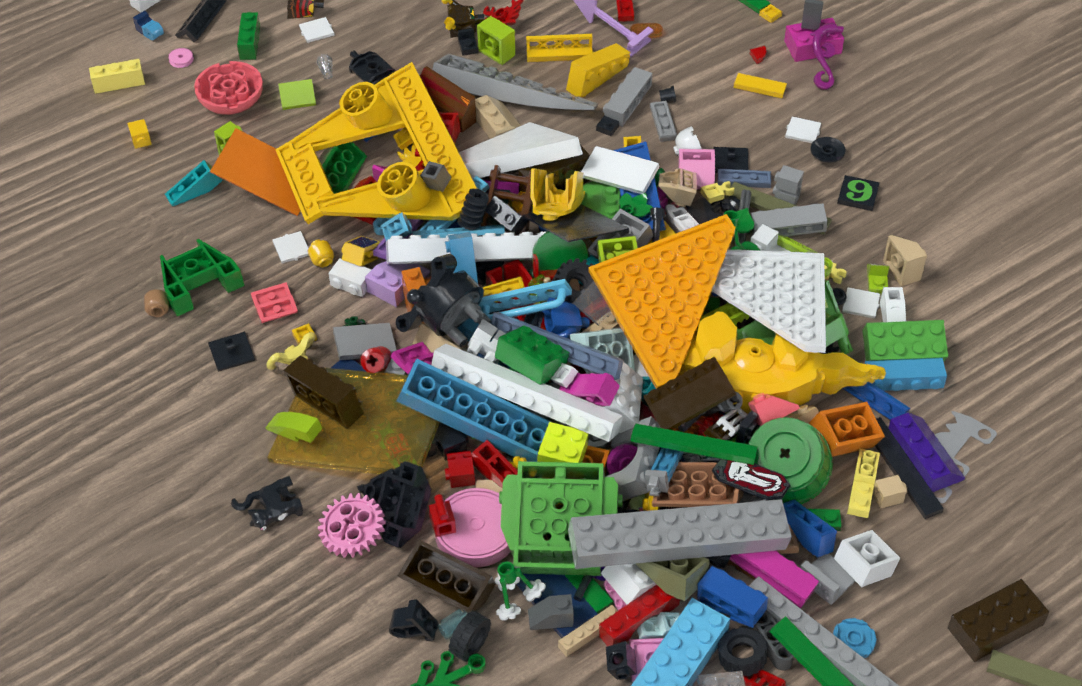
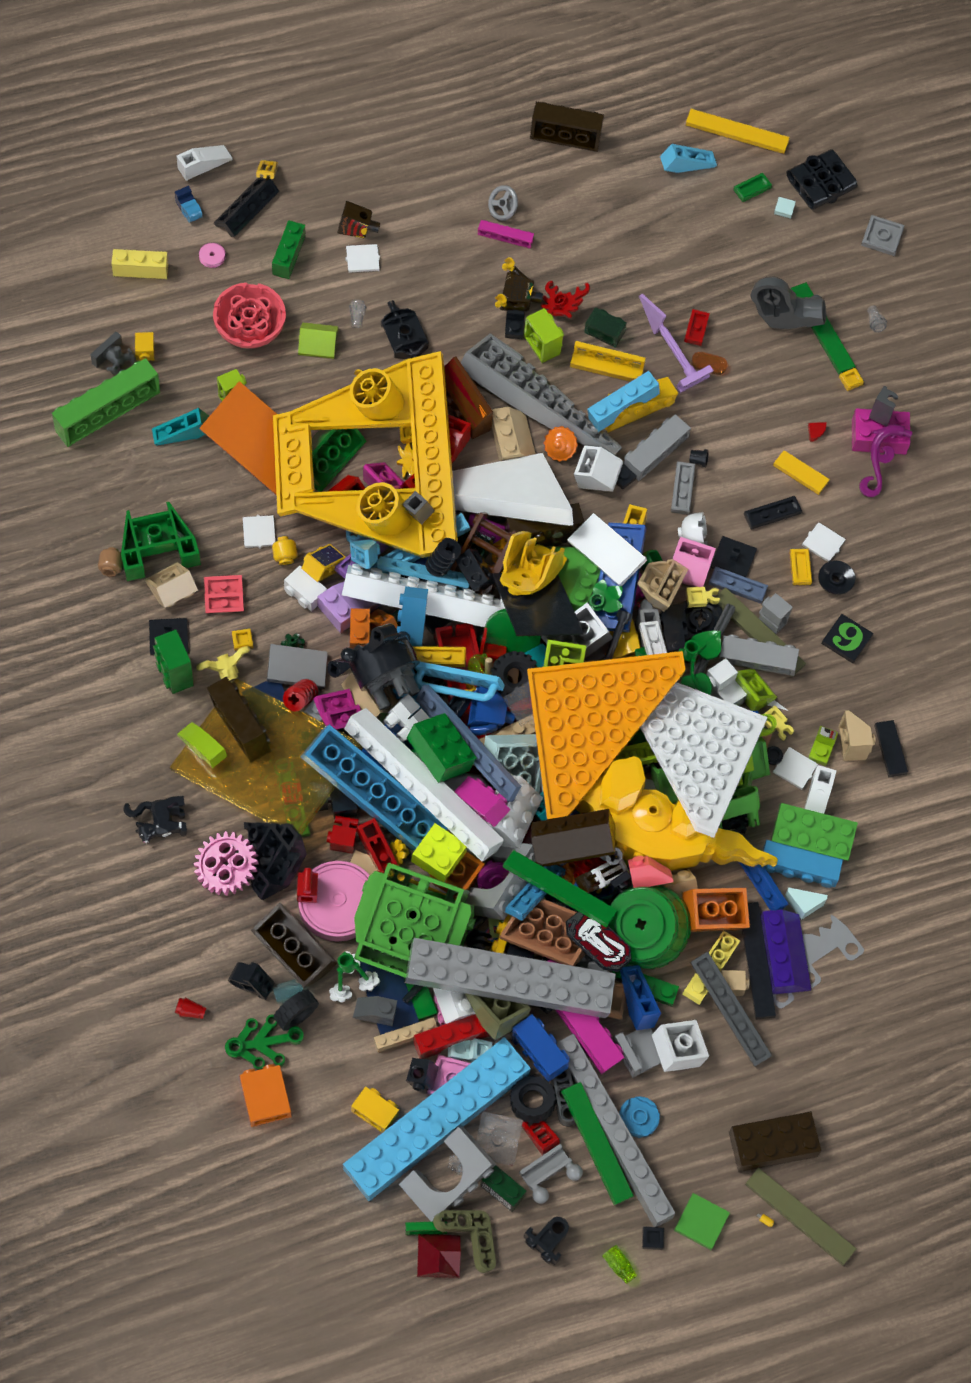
camera: 10 degrees right, 15 degrees up
white plate [551,363,578,388] -> none
light grey tile [644,470,669,496] -> none
none -> bright green brick [52,358,160,447]
none -> dark grey piece [90,332,135,376]
none -> tan slope [144,562,198,607]
none -> green brick [153,630,194,694]
none -> red cone [175,997,206,1019]
none -> orange piece [543,426,578,462]
none -> white slope [574,445,623,492]
none -> clear green brick [584,307,627,348]
none -> medium azure arch [588,371,660,432]
none -> dark grey plate [690,952,772,1066]
none -> black tile [744,496,802,530]
none -> light aqua slope [785,888,827,920]
none -> yellow tile [789,549,812,585]
none -> black tile [874,720,908,778]

